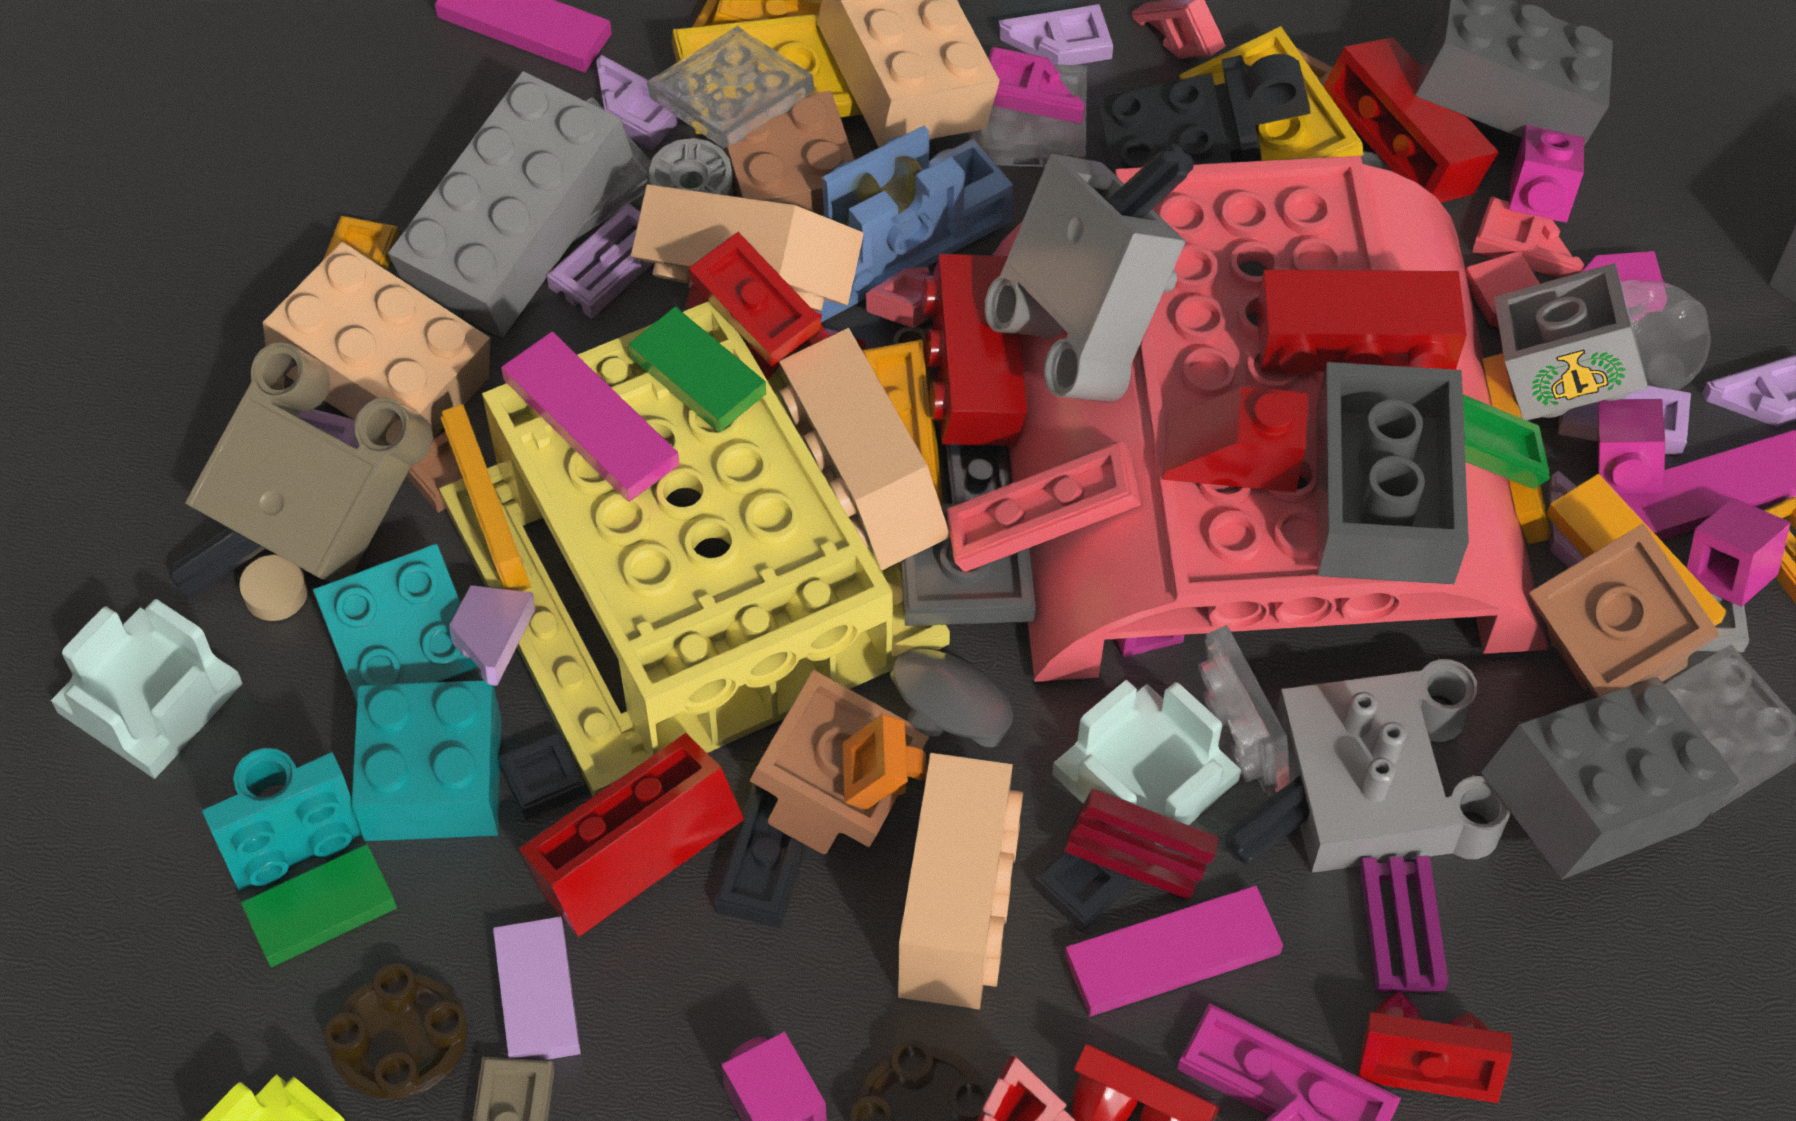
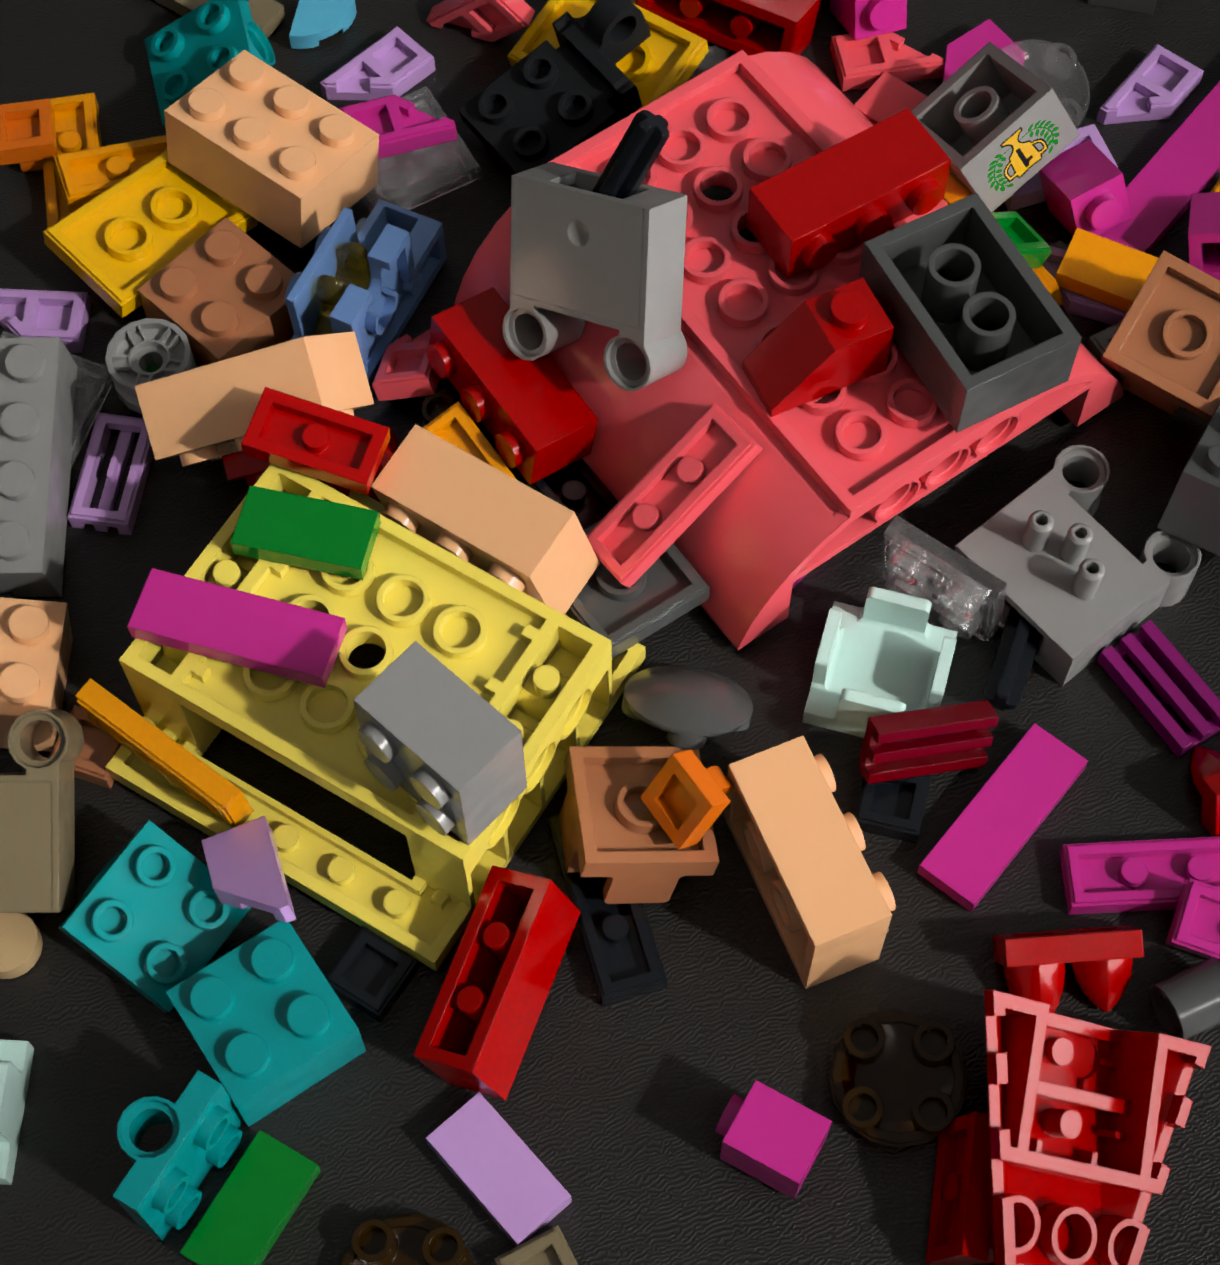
camera: 30 degrees left, 5 degrees up
clear tile [647,26,815,148] -> none
none -> light grey brick [353,641,527,846]

